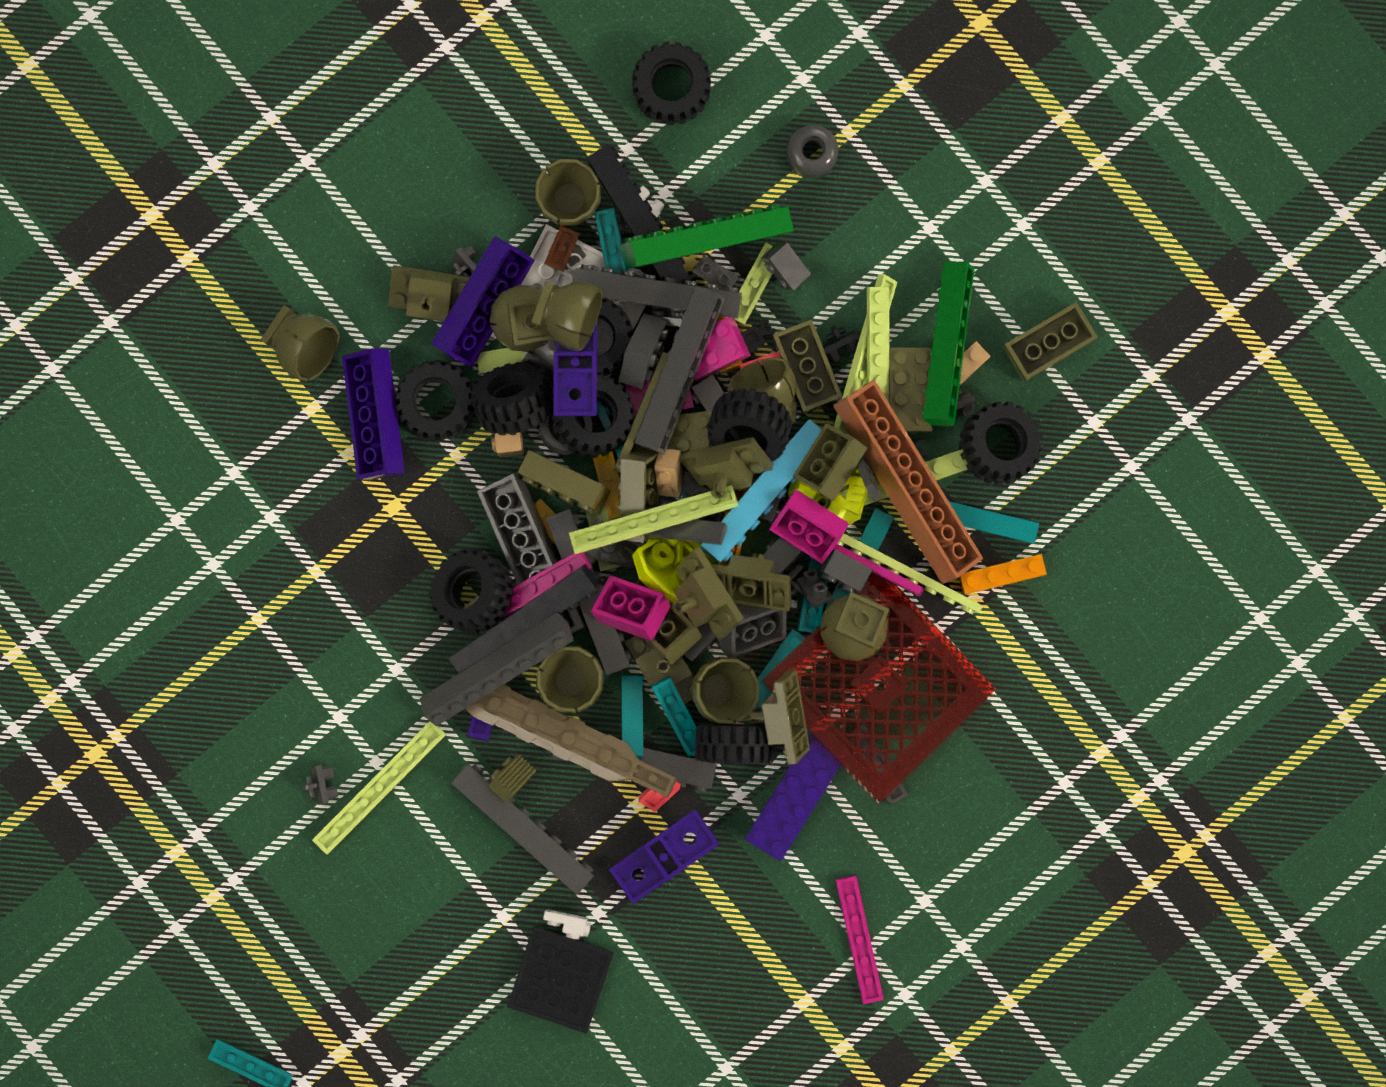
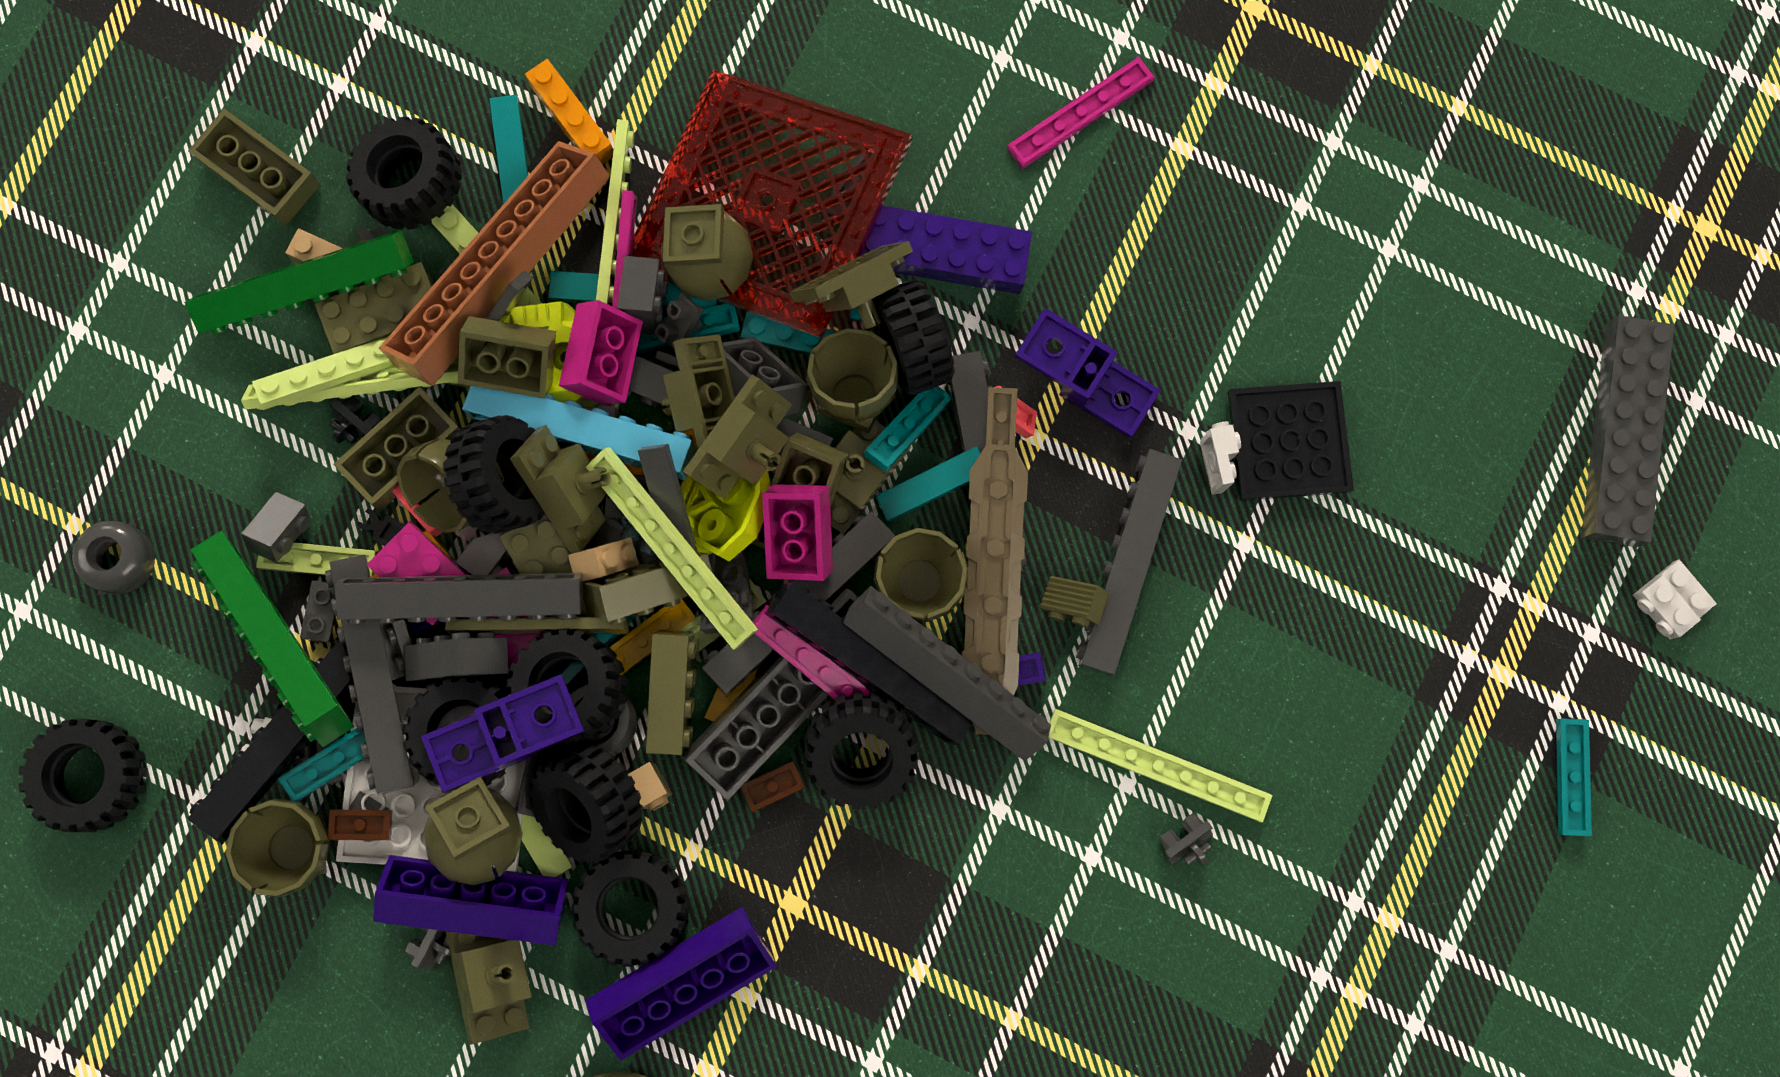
camera: 120 degrees left, 5 degrees down
olive plate [532,281,603,352] -> none
none -> reddish brown plate [741,761,805,813]

